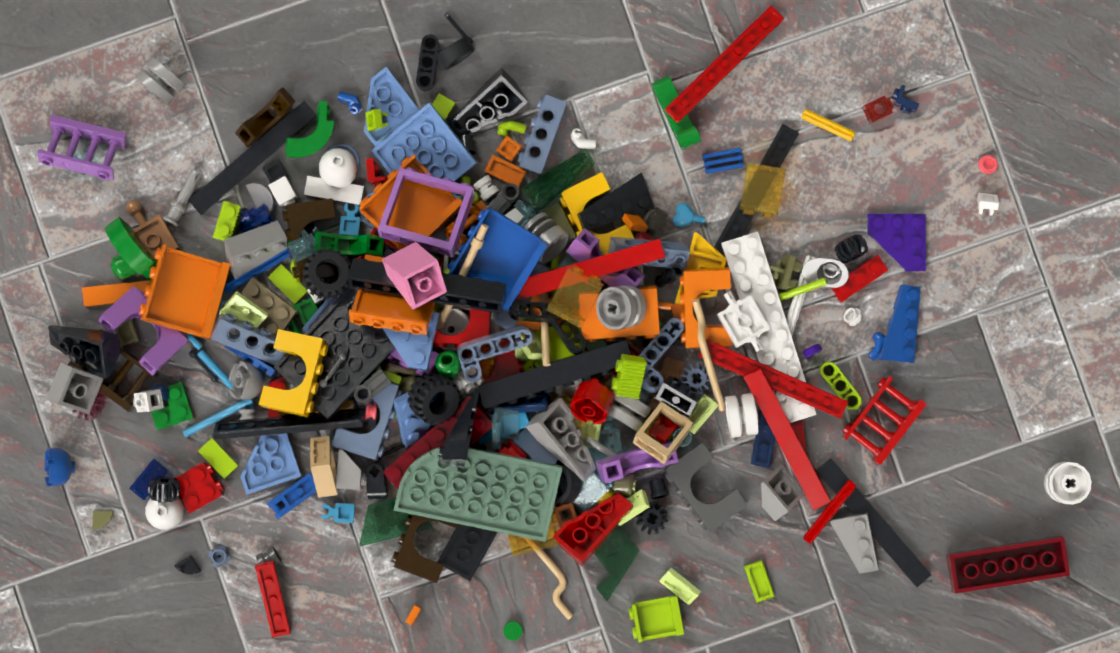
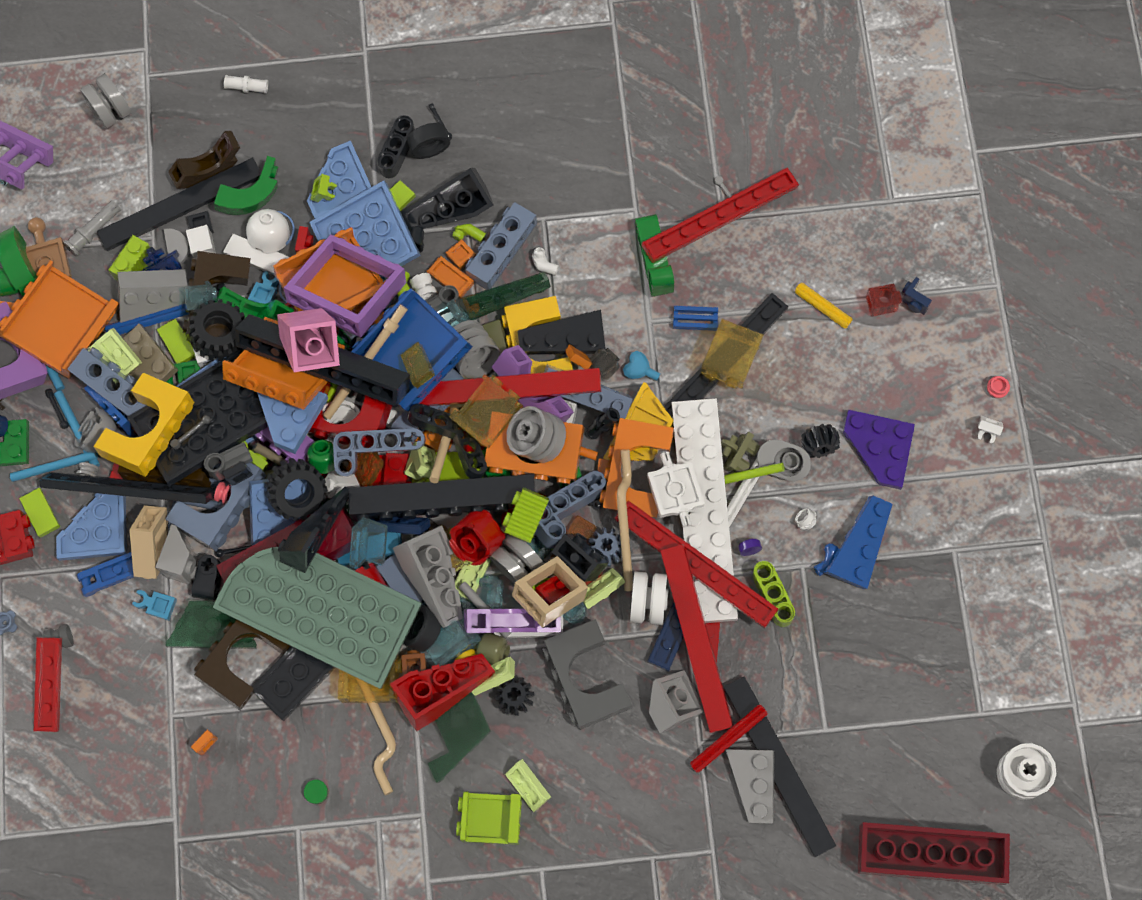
camera: 20 degrees right, 15 degrees down
blue arm [337,91,362,115] -> none
black piece [649,478,670,500] -> none
lime tile [744,560,775,603] -> none
red plate [830,255,888,303] -> none
red fence [842,376,927,465] -> none
none -> black tile [223,461,253,486]
none -> white pin [224,75,268,94]
none -> clear yellow tile [400,342,435,389]

